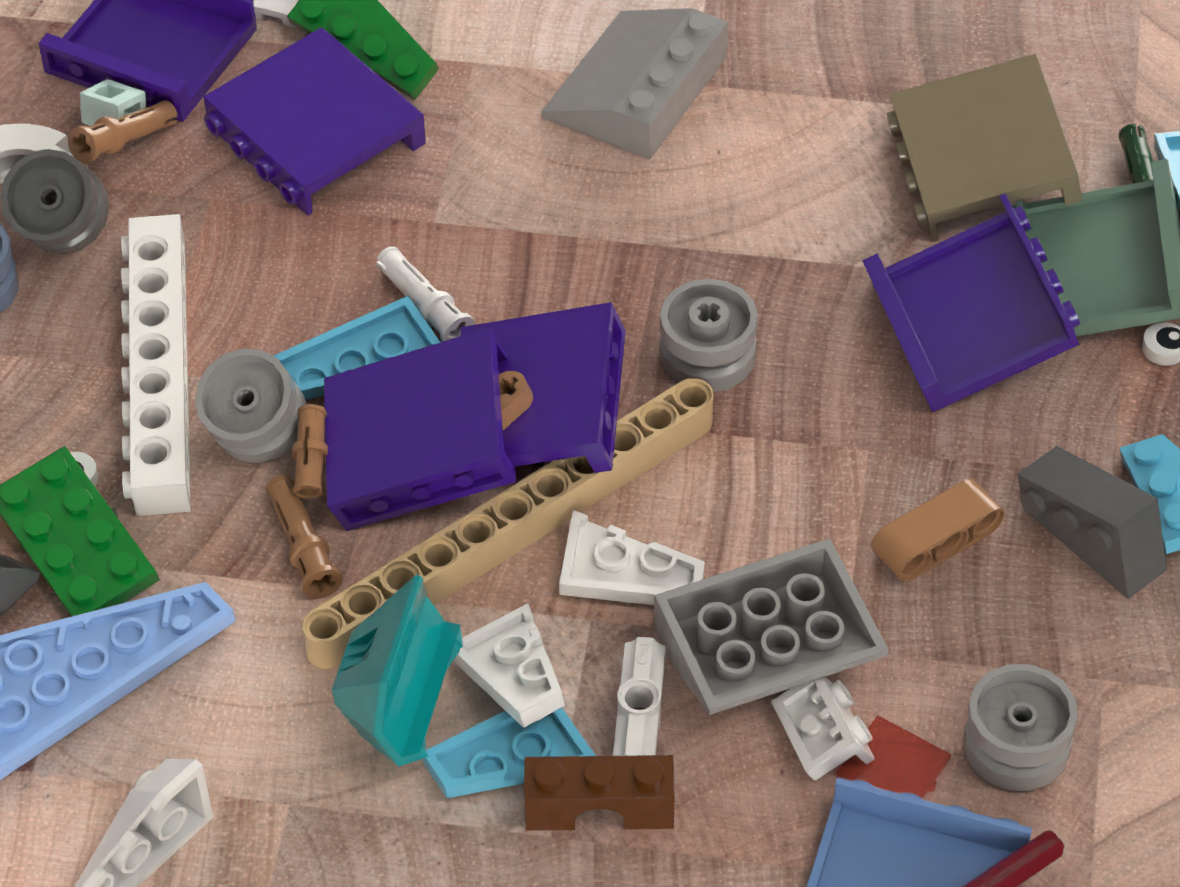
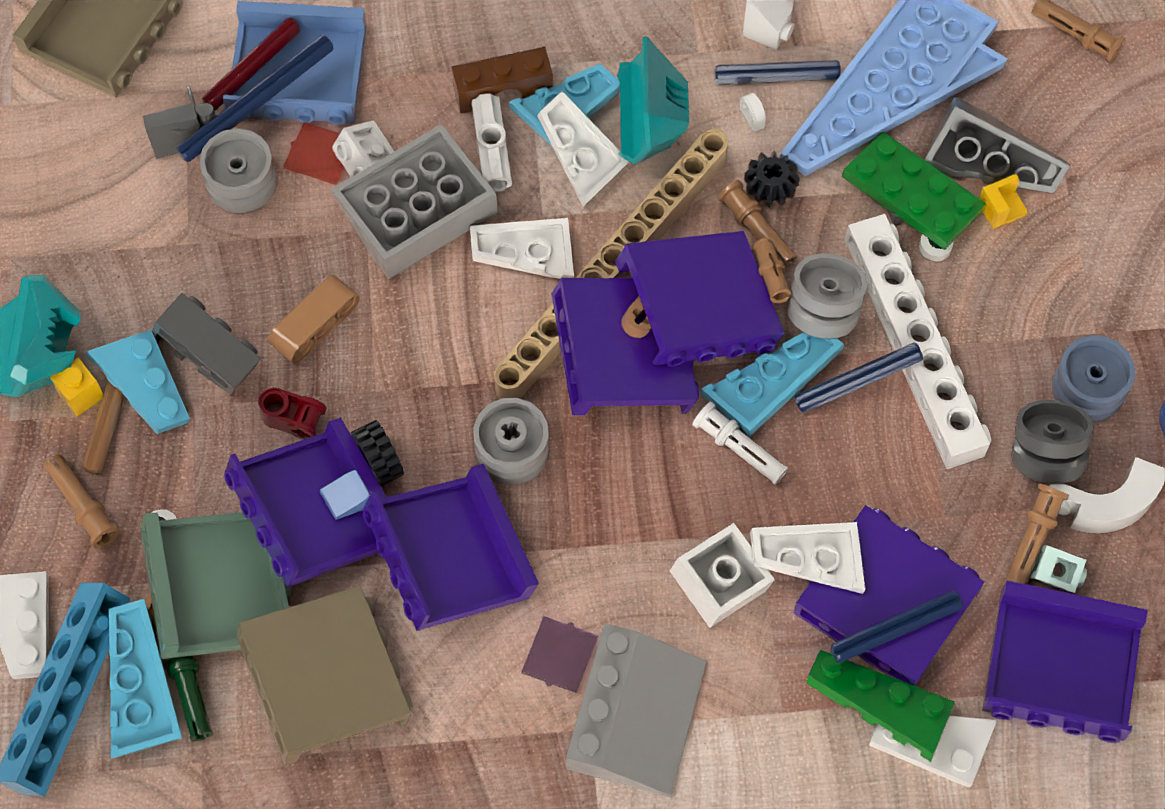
camera: 165 degrees right, 15 degrees up
none -> dark grey piece [143,86,217,159]
none -> dark blue axle [176,35,334,162]
none -> dark red piece [258,387,327,440]
none -> slope [320,470,370,520]
none -> black tyre [351,420,404,486]
none -> dark purple panel [363,464,539,631]
none -> clear purple piece [522,616,598,693]
none -> white brick [670,523,775,628]
none -> axle [714,60,841,84]
none -> white tile [739,92,766,132]
none -> black gear [744,150,800,208]
none -> white wing [750,522,865,594]
none -> dark blue axle [795,342,923,413]
none -> dark blue axle [830,591,963,663]

